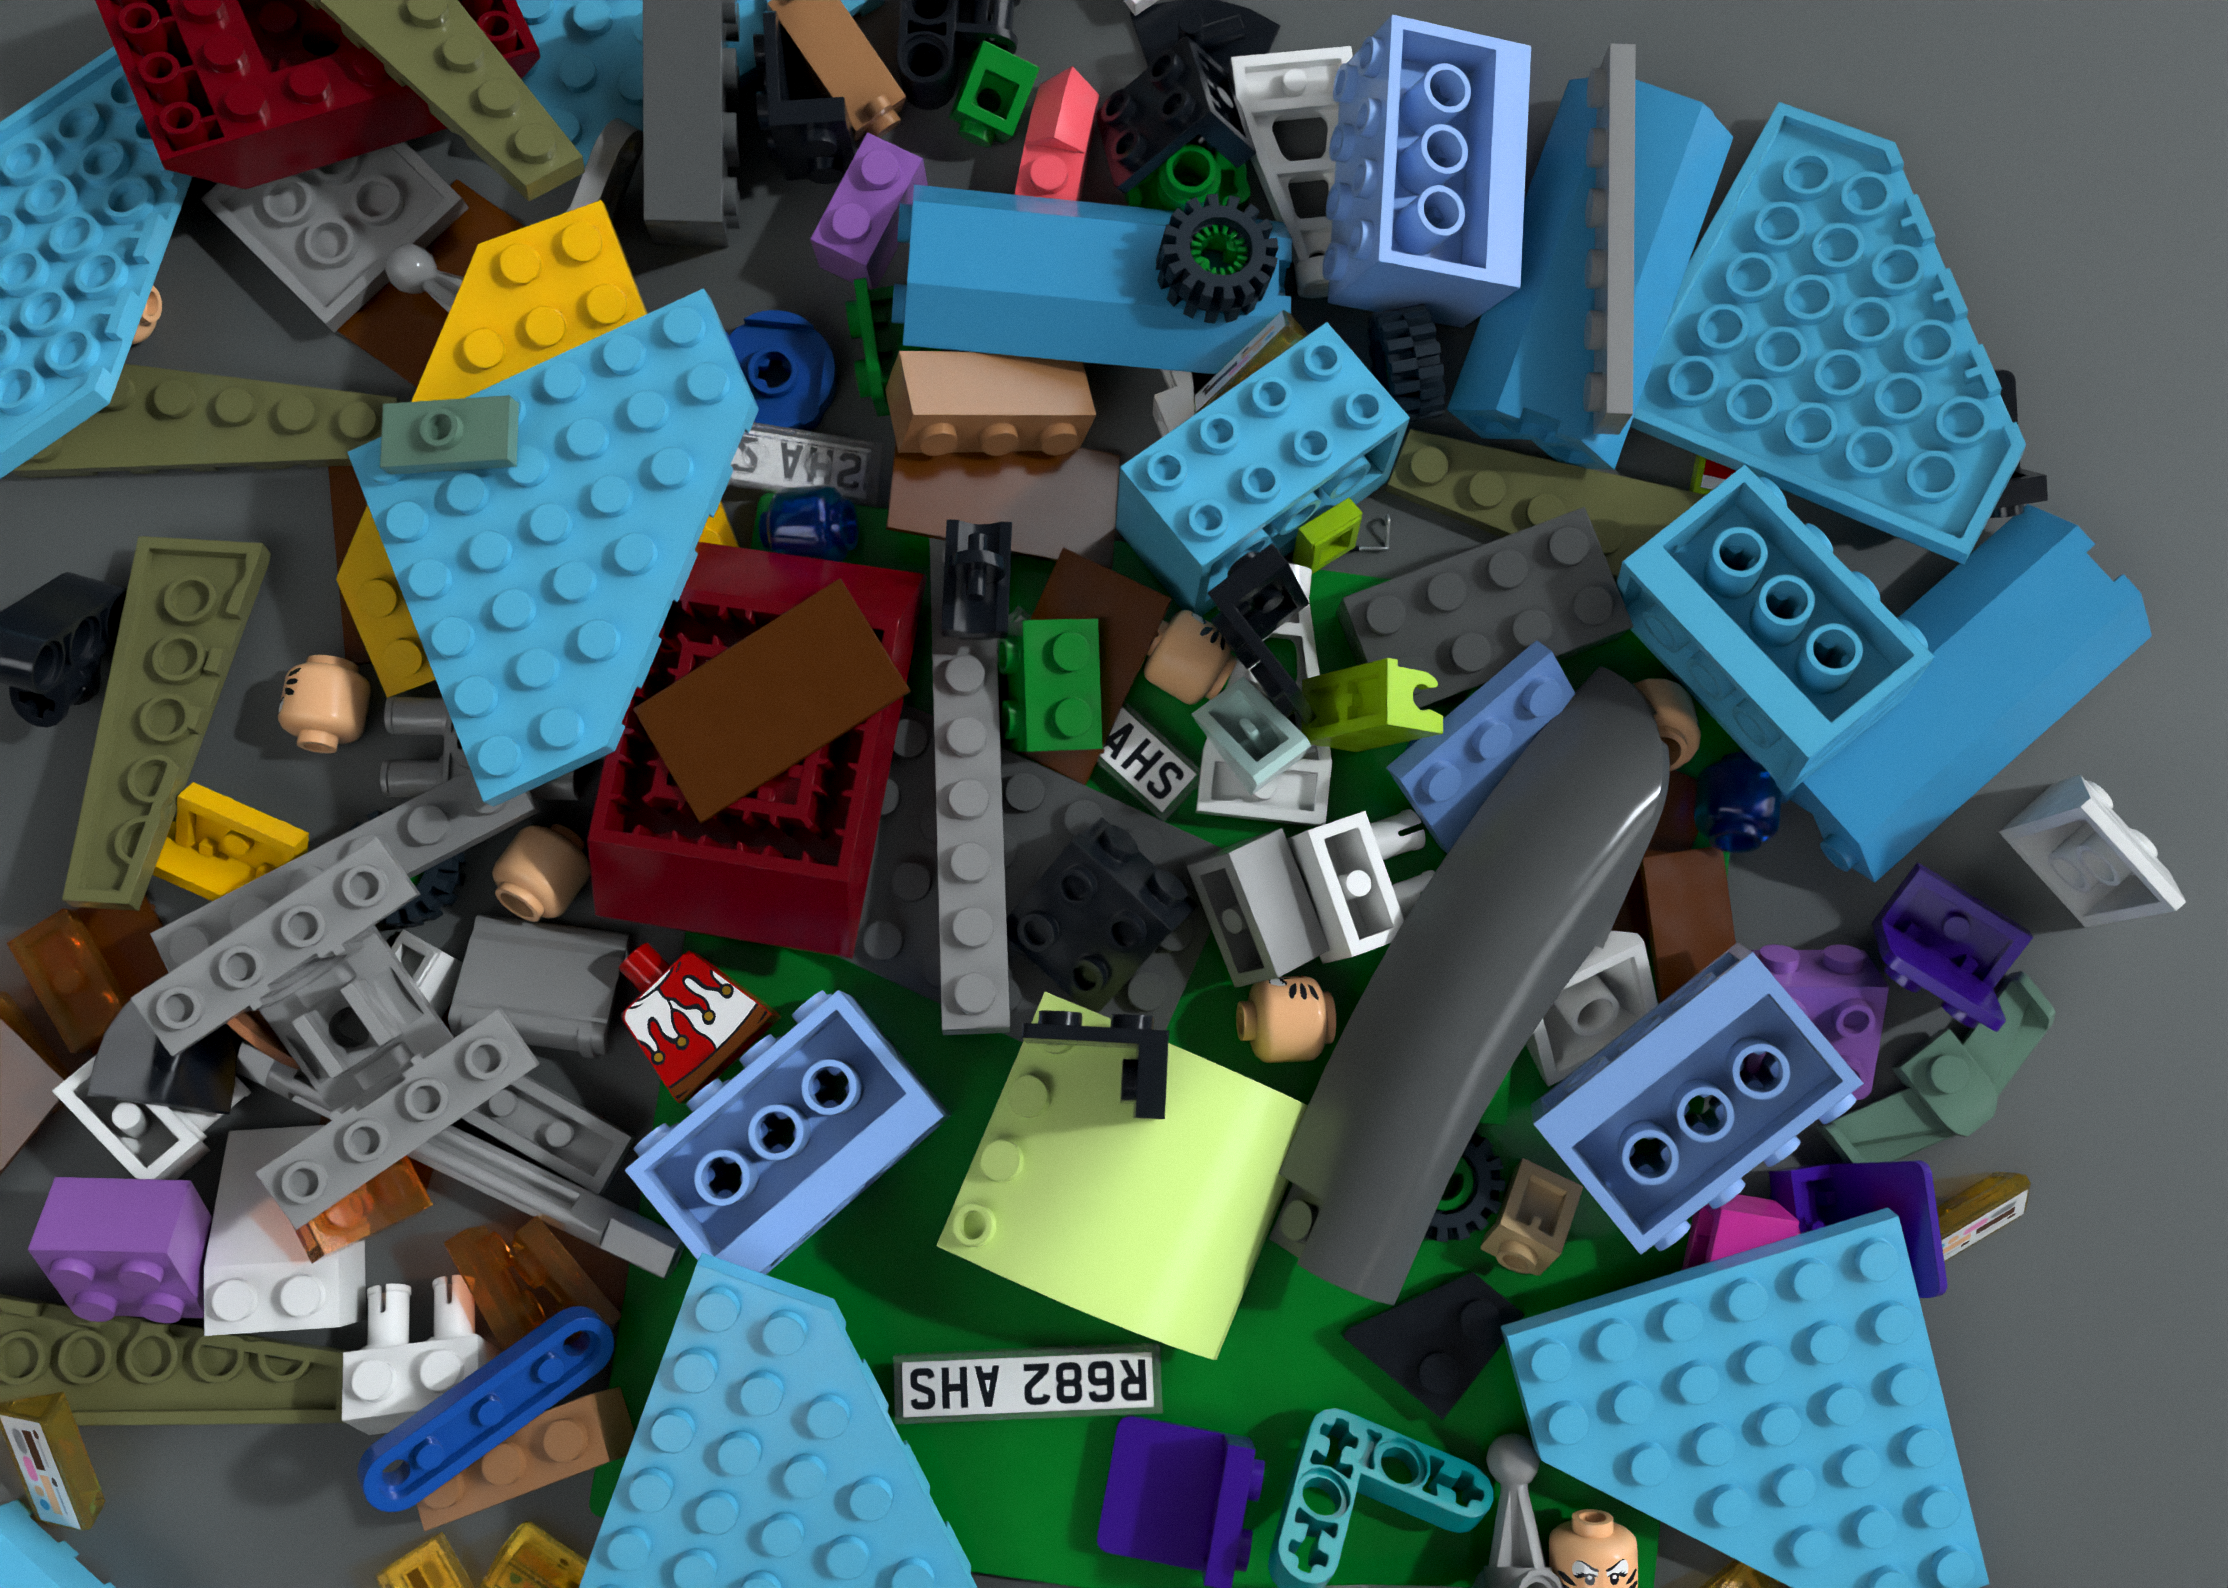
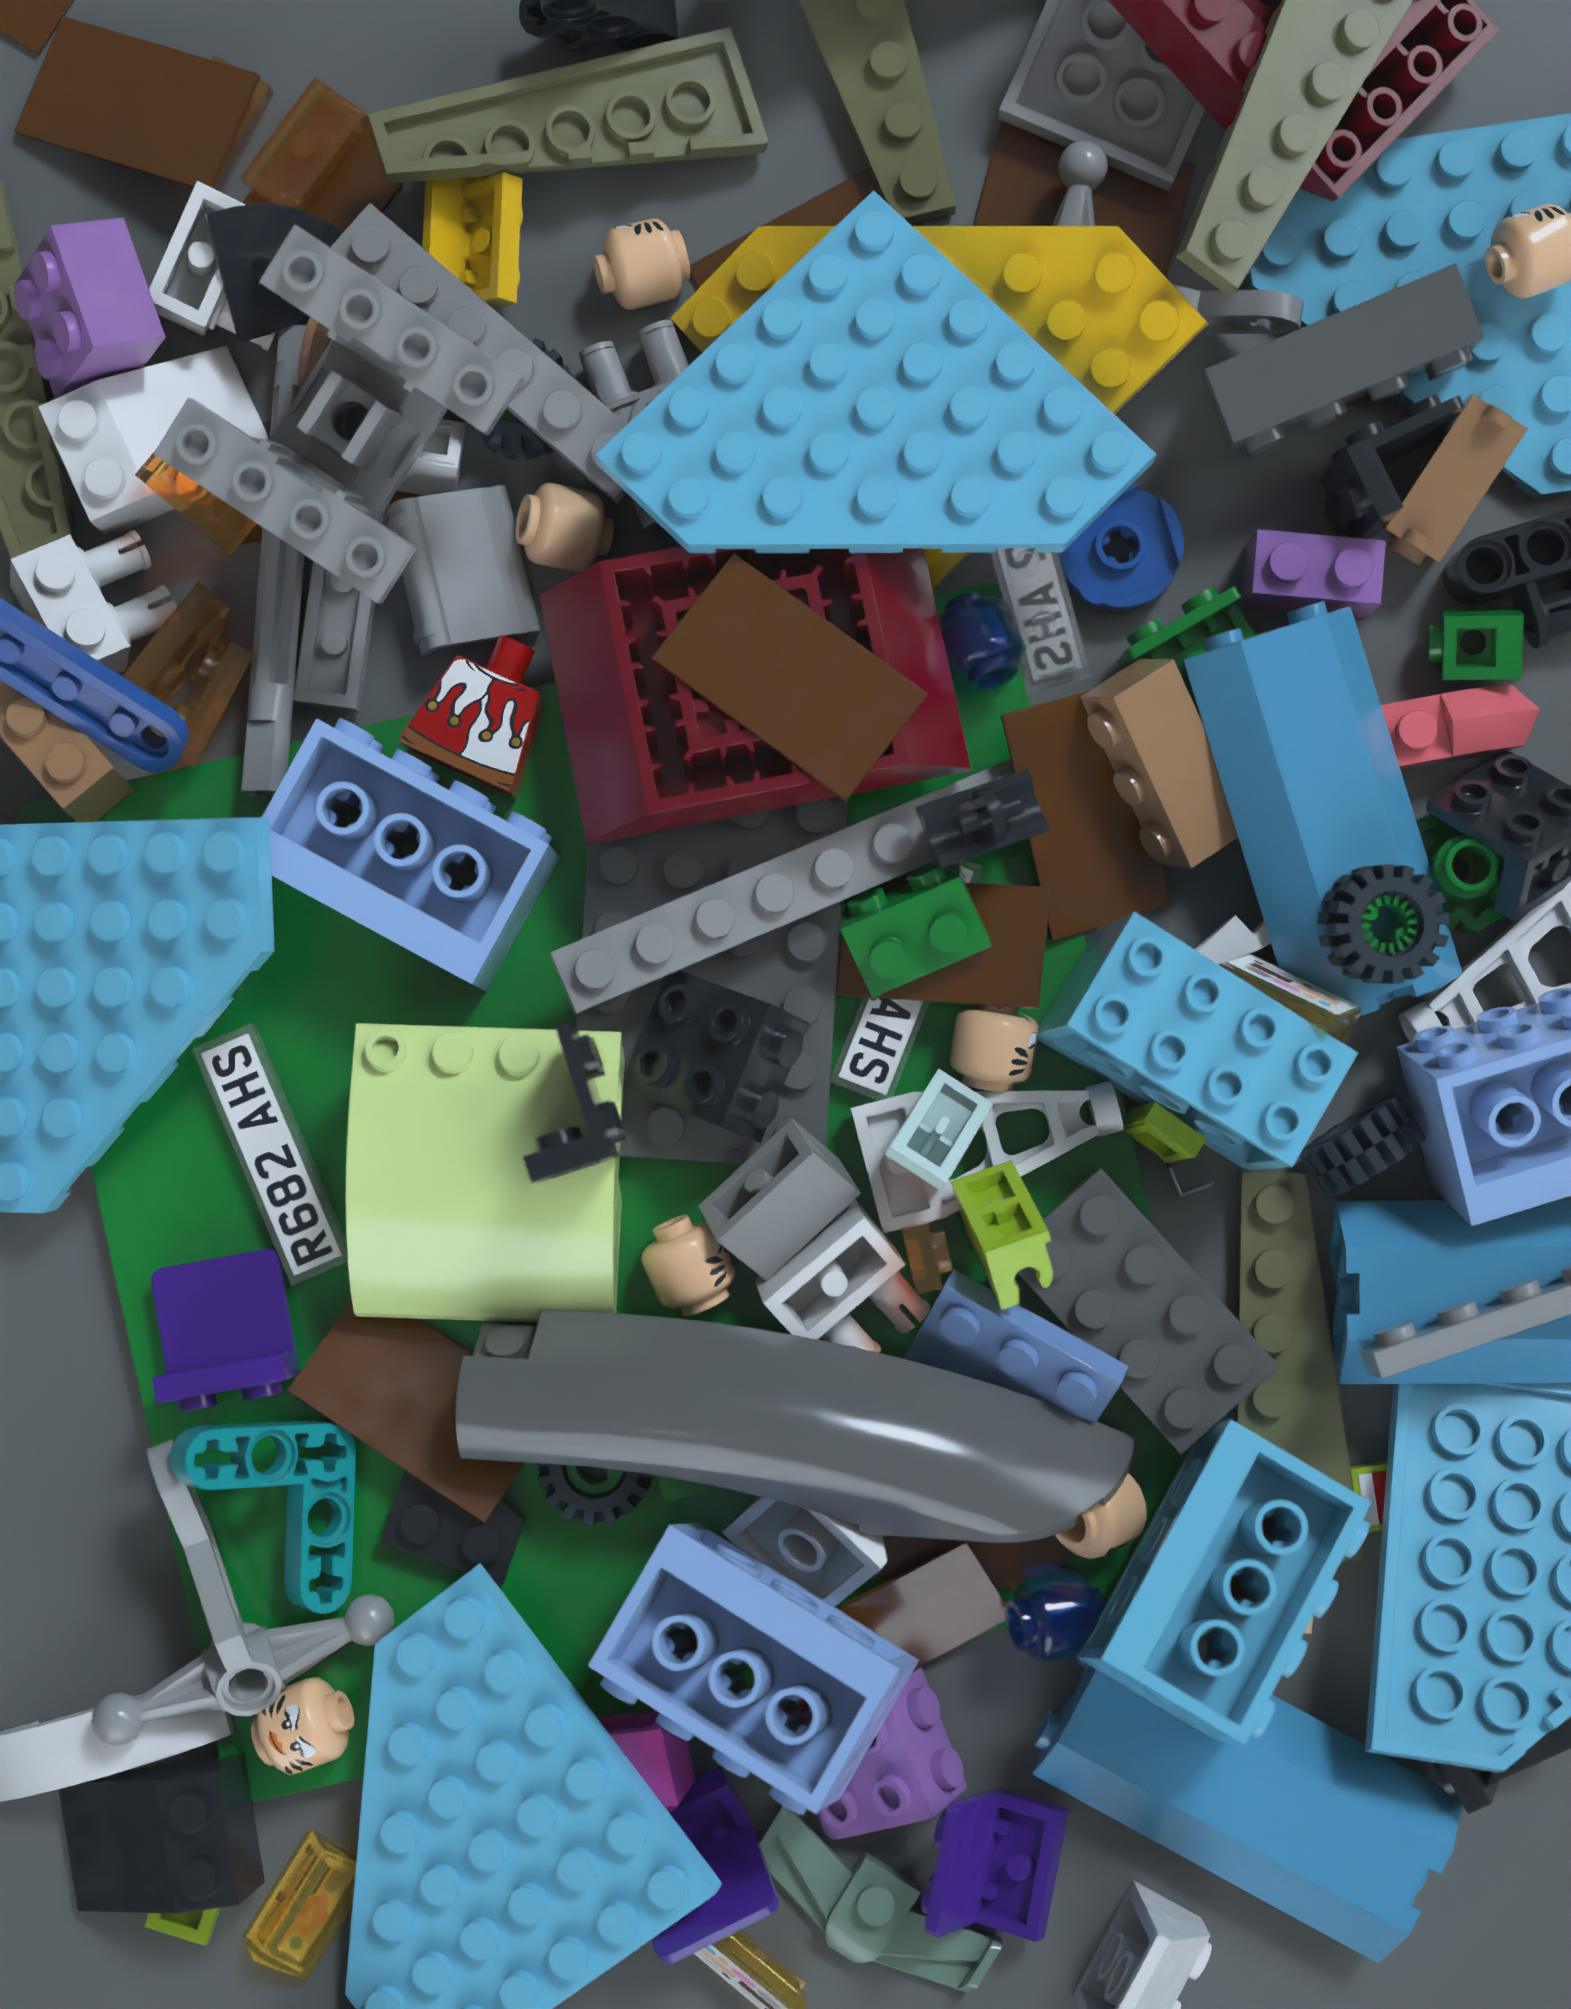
camera: 75 degrees right, 5 degrees up
sand green plate [380,395,519,474] -> none
black bracket [1208,543,1317,725] -> none
tan bracket [1480,1158,1583,1276] -> none
none -> reddish brown piece [287,1300,525,1523]
none -> clear orange plate [902,1220,953,1294]

